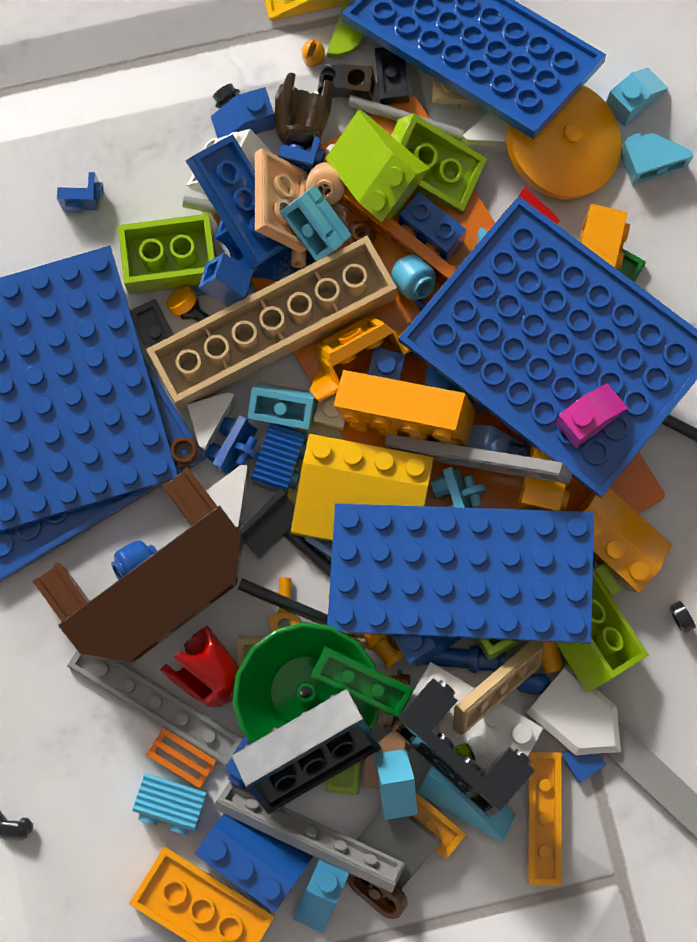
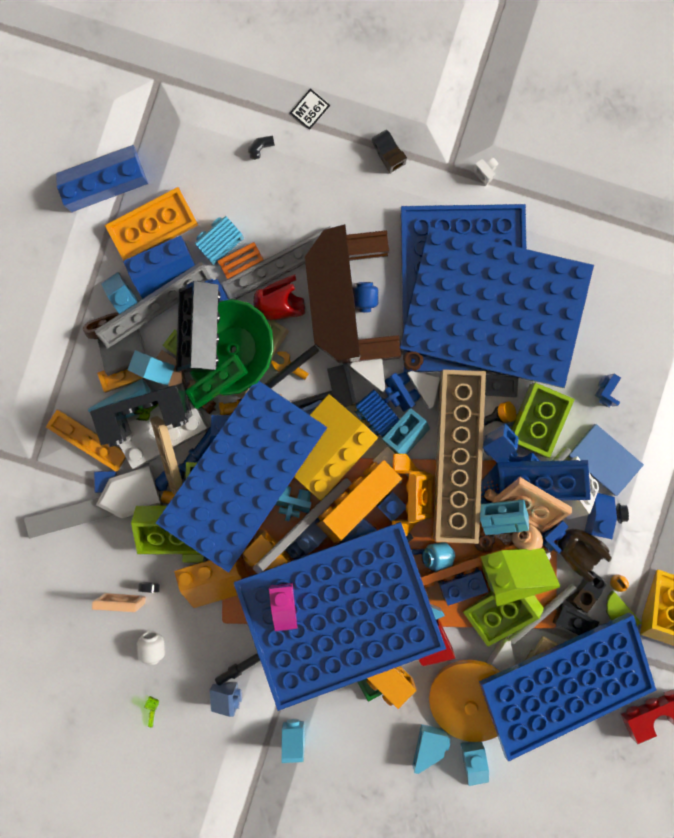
camera: 120 degrees right, 10 degrees up
none -> medium blue tile [568,424,644,496]

